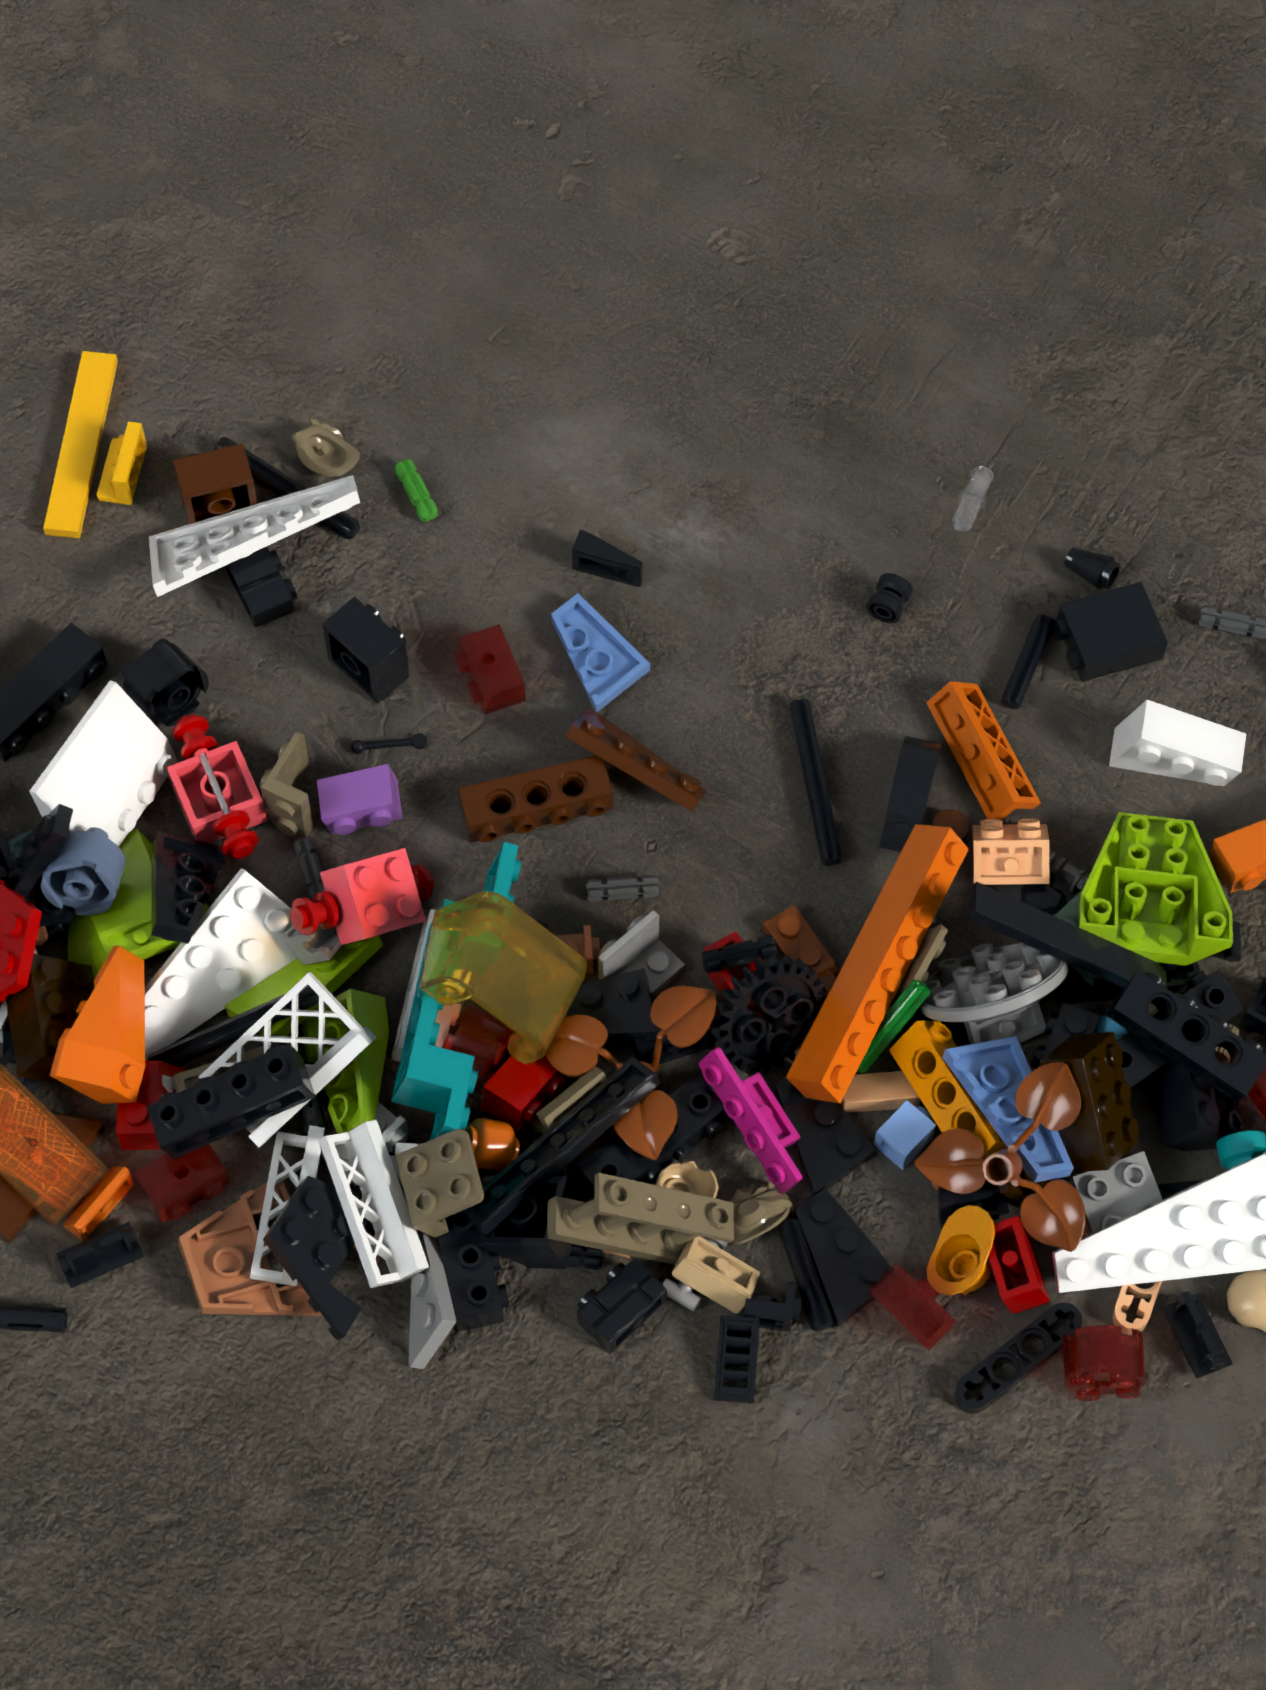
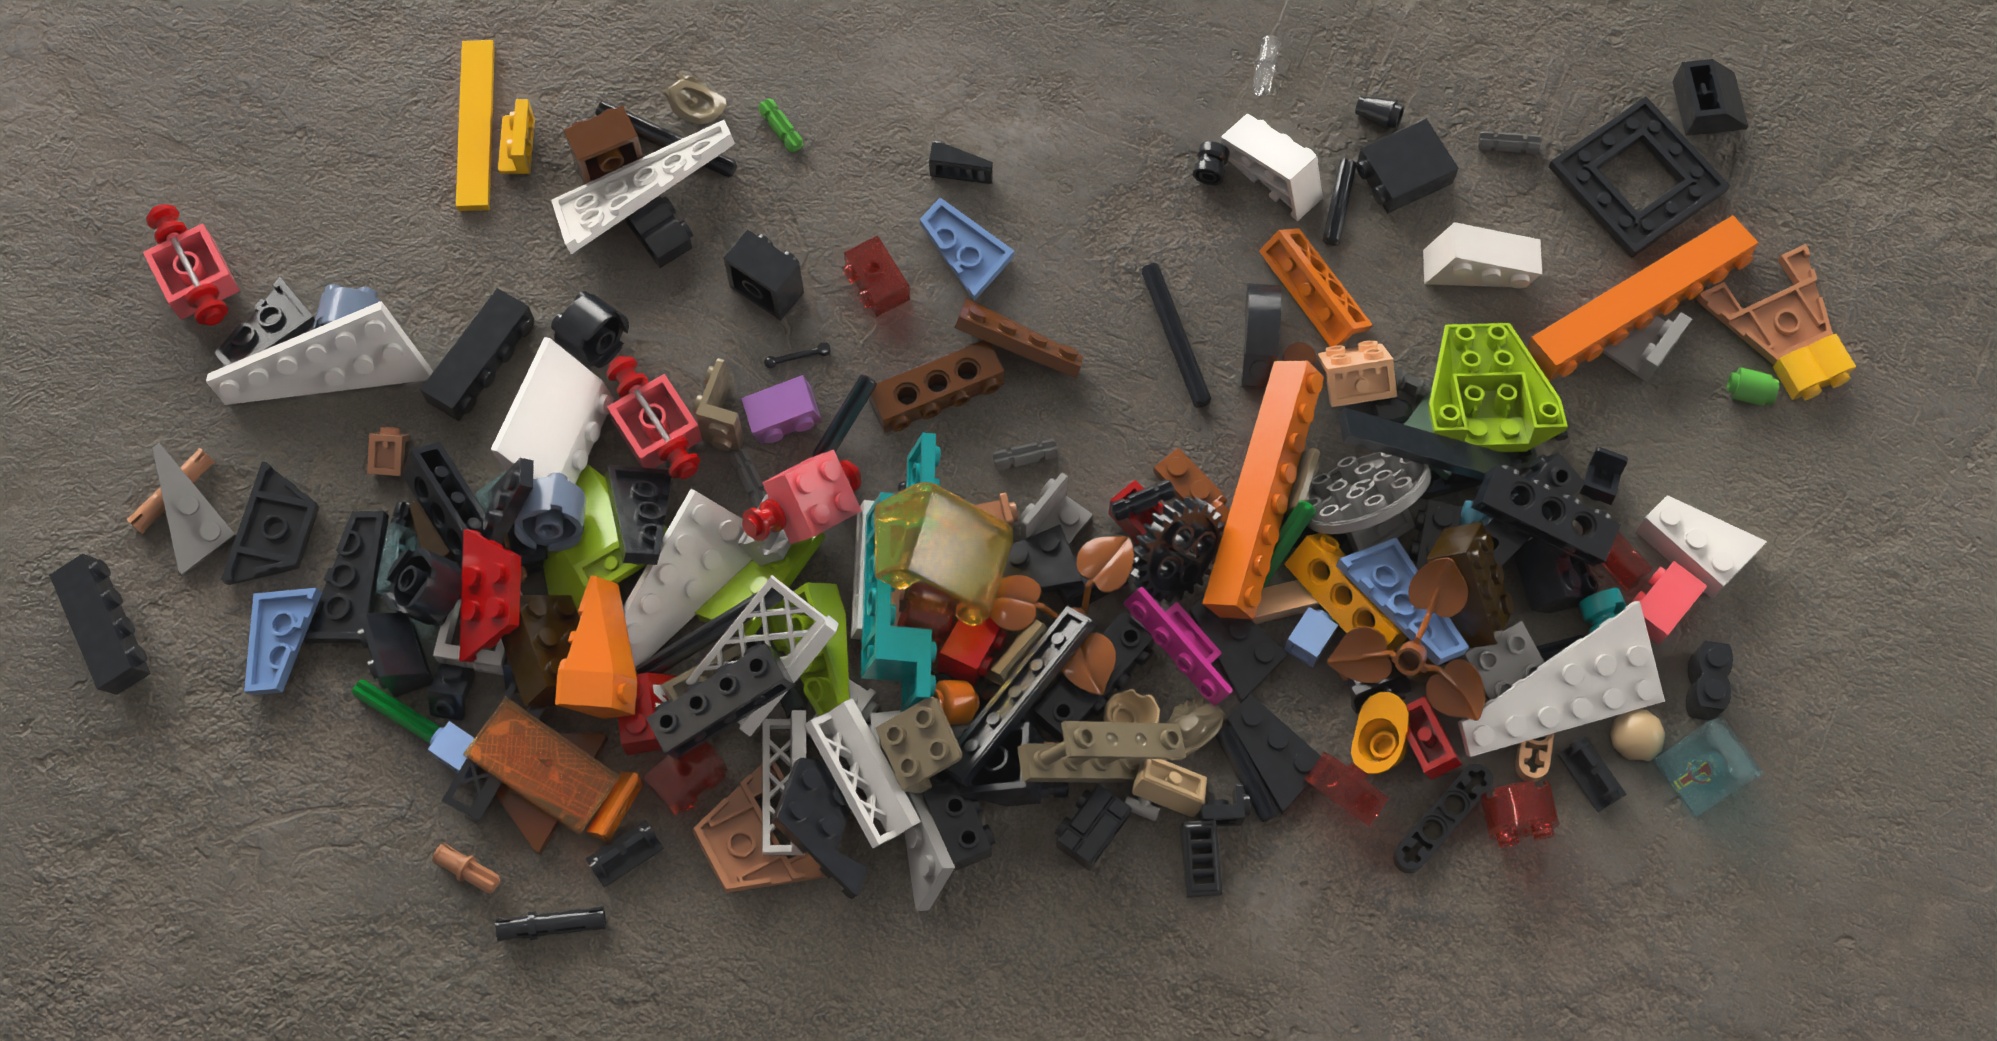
camera: 10 degrees left, 5 degrees up
none -> black axle [812,374,877,457]
none -> white wedge [1221,114,1323,221]

